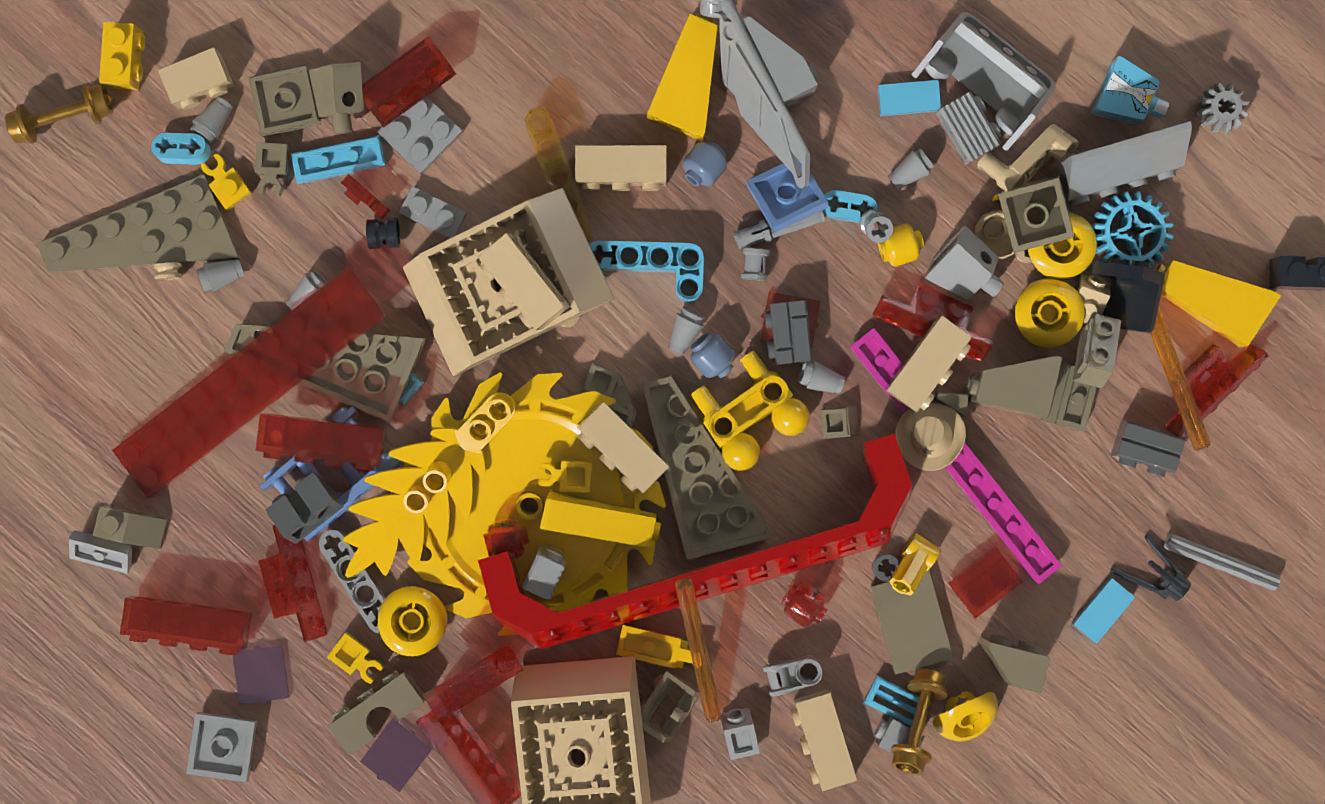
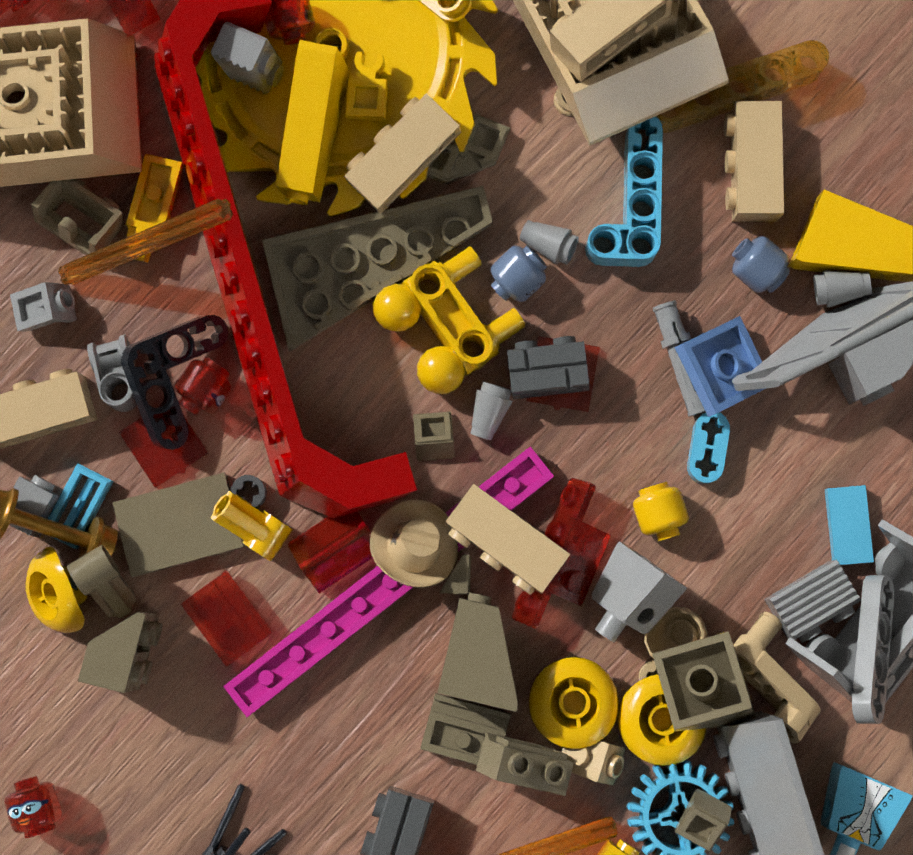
camera: 90 degrees right, 5 degrees down
light grey bush [741,248,770,281] -> none
light grey bush [859,210,893,243] -> none
light grey cone [888,148,934,190] -> none
medium azure tile [1072,577,1135,644] -> none
black bracket [1092,258,1165,333] -> none
none -> clear red head [4,776,62,838]
none -> dark tan piece [67,545,137,618]
none -> clear red piece [119,410,209,488]
none -> black beam [121,315,228,450]
none -> clear red panel [288,512,373,594]
none -> dark tan slope [675,789,732,851]
none -> light grey cone [813,270,872,308]
none -> light grey beam [852,575,894,724]

